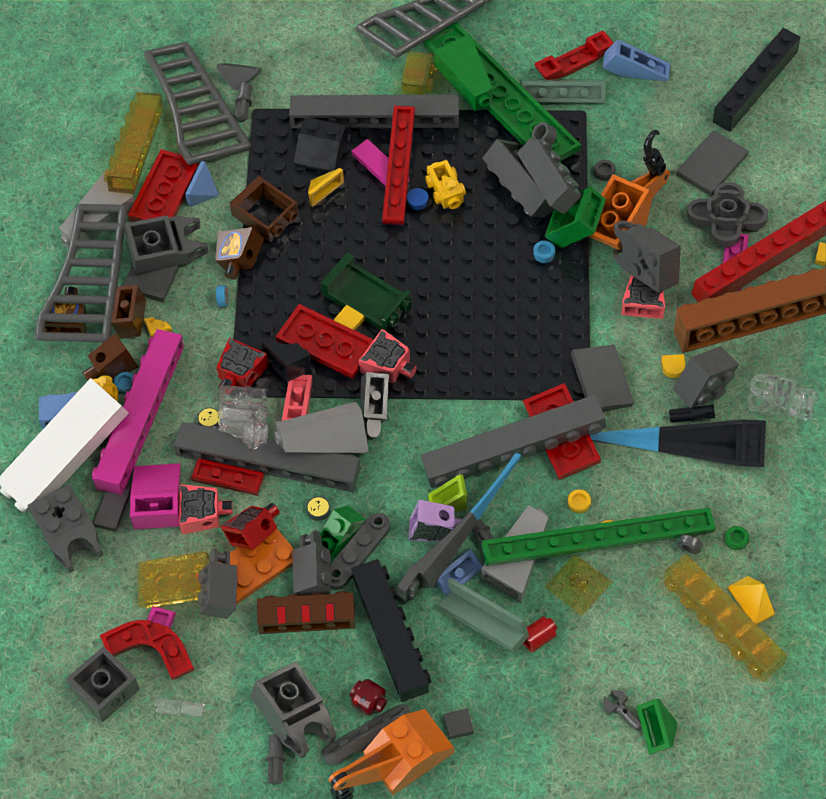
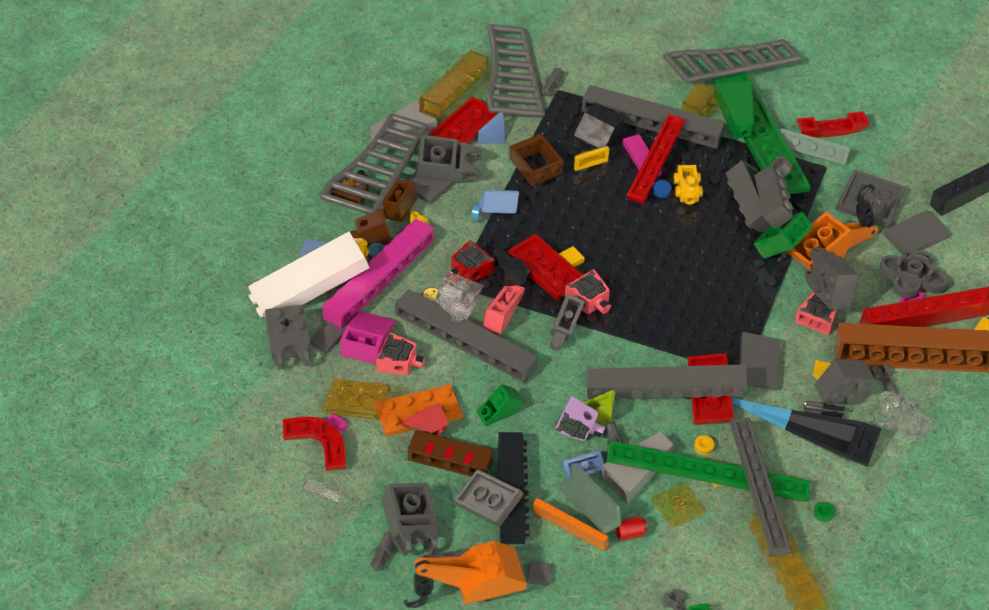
camera: 15 degrees right, 10 degrees down
dark grey brick [66,646,140,722] -> none
red tile [191,458,265,496] -> none
dark grey brick [198,549,237,619] -> none
reddish brown torso [216,227,264,280] -> none
dark grey slope [217,63,262,90] -> none
red torso [220,503,280,551] -> none
light grey slope [274,402,369,453] -> none
dark grey brick [293,530,332,596] -> none
light yellow tile [307,496,330,521] -> none
dark green panel [321,252,413,332] -> none
dark grey plate [330,513,390,590] -> none
dark red head [349,679,387,716] -> none
dark grey plate [397,452,522,604] -> none
dark azure tile [533,241,555,263] -> none
dark grey tile [594,160,616,181] -> none
medium blue slope [603,39,670,81] -> none
dark grey tile [678,535,703,554] -> none
yellow slope [728,576,775,626] -> none
none -> slope [400,402,449,435]
none -> dark grey tile [453,469,524,527]
none -> medium blue slope [479,190,519,213]
none -> orange tile [533,498,608,551]
none -> dark grey tile [729,418,791,556]
none -> dark grey plate [836,169,906,227]
none -> dark grey bar [872,363,897,396]

